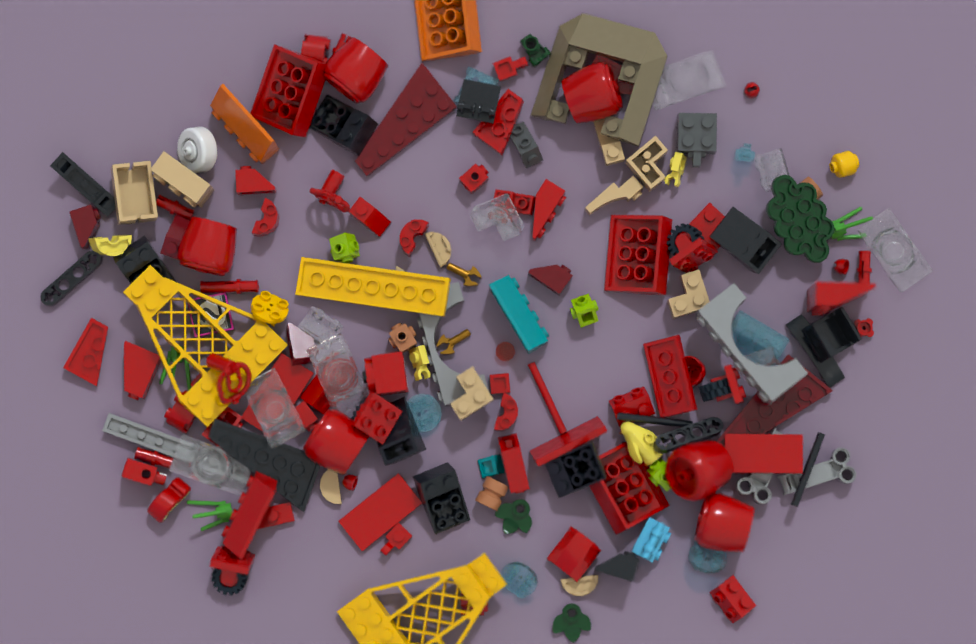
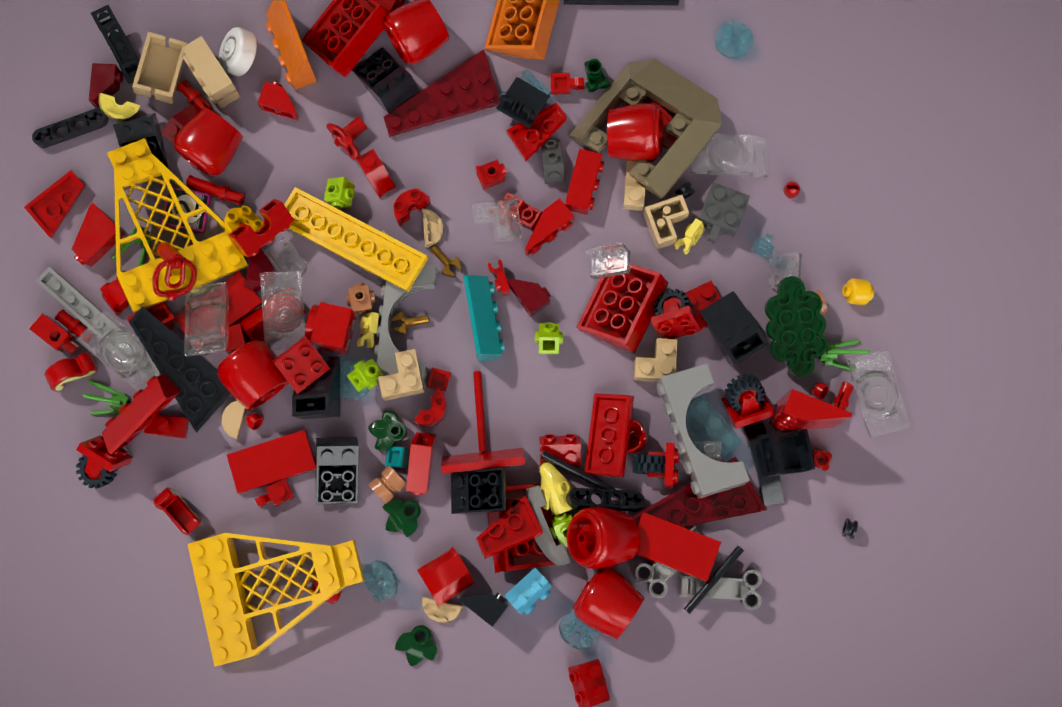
camera: 15 degrees right, 5 degrees down
red cylinder [251,197,280,237] -> none
clear red tile [496,342,515,361] -> none
tan slope [585,176,643,216] -> none
none -> red animal [153,487,201,535]
none -> red arch [227,199,295,258]
none -> lime brick [347,358,384,393]
none -> dark green plate [368,411,407,451]
none -> red wing [476,496,543,559]
none -> red plate [488,259,510,296]
none -> light grey slope [525,485,571,566]
none -> red brick [565,148,605,215]
none -> clear bracket [586,243,630,279]
none -> black bush [675,183,695,199]
none -> plate [721,374,774,429]
none -> black bush [842,518,858,539]

